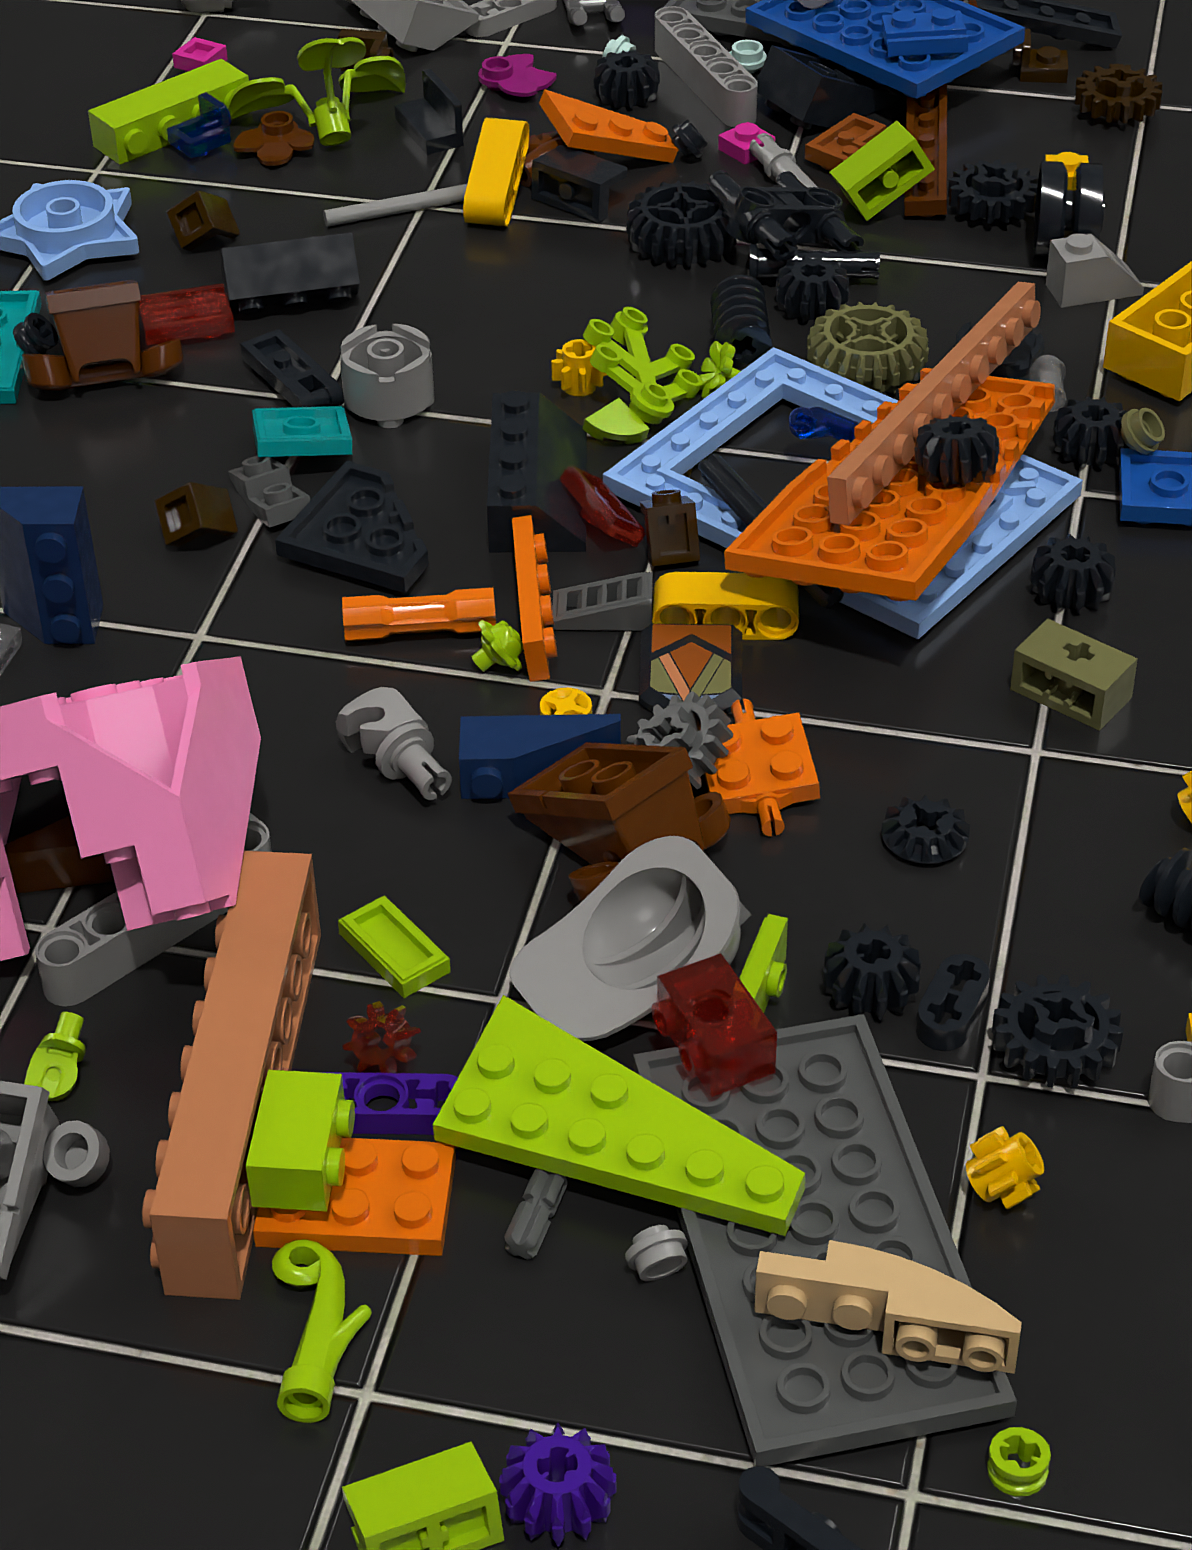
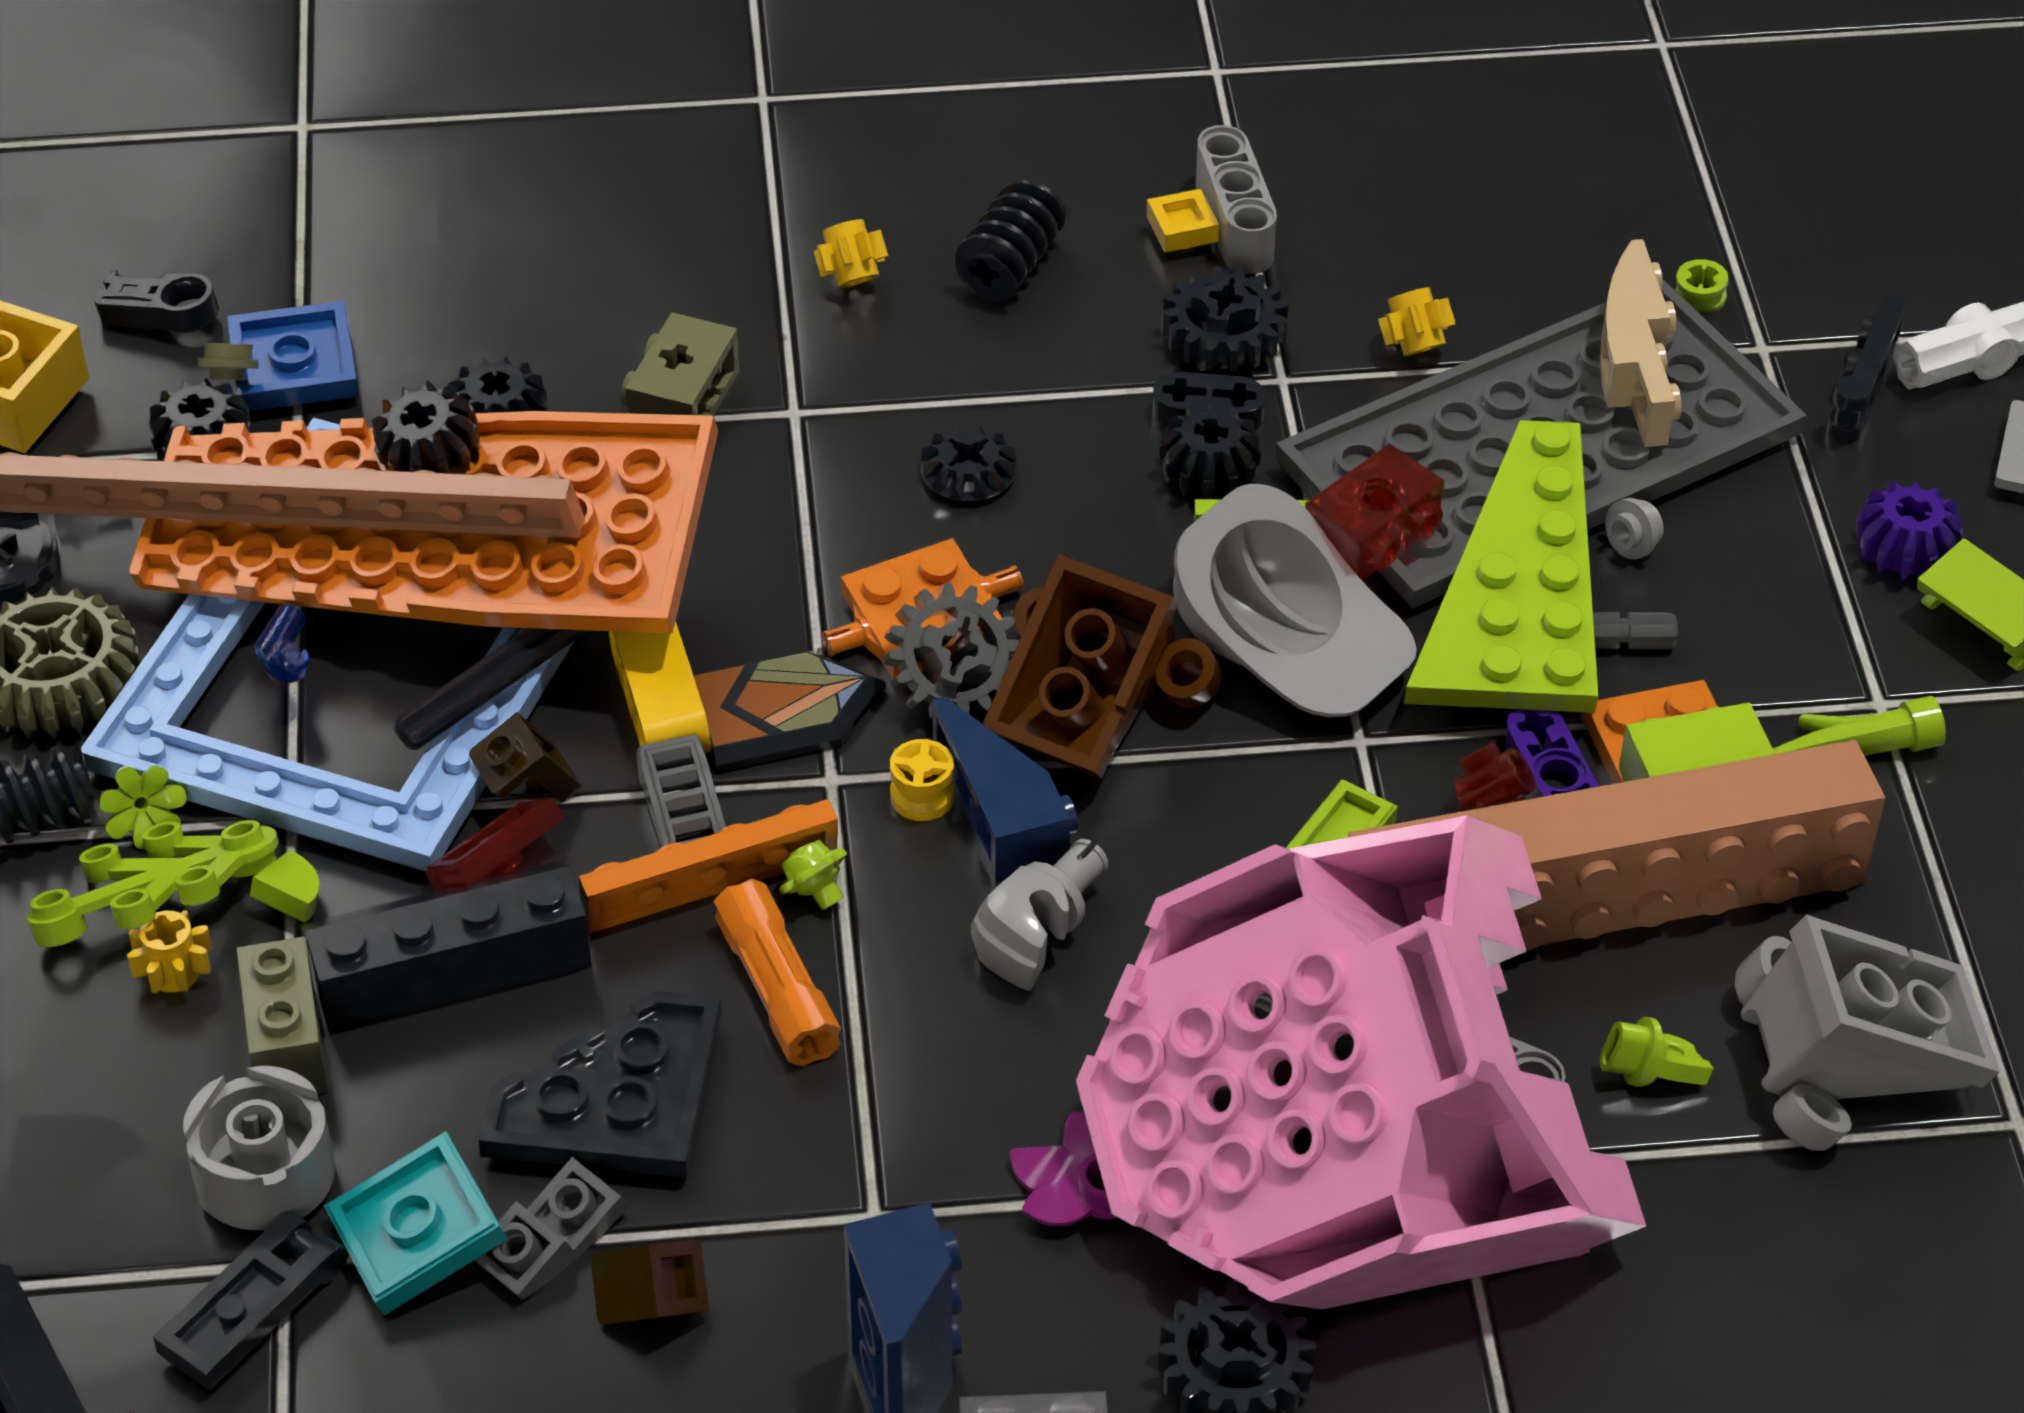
camera: 110 degrees left, 5 degrees up
none -> olive brick [237,937,328,1094]

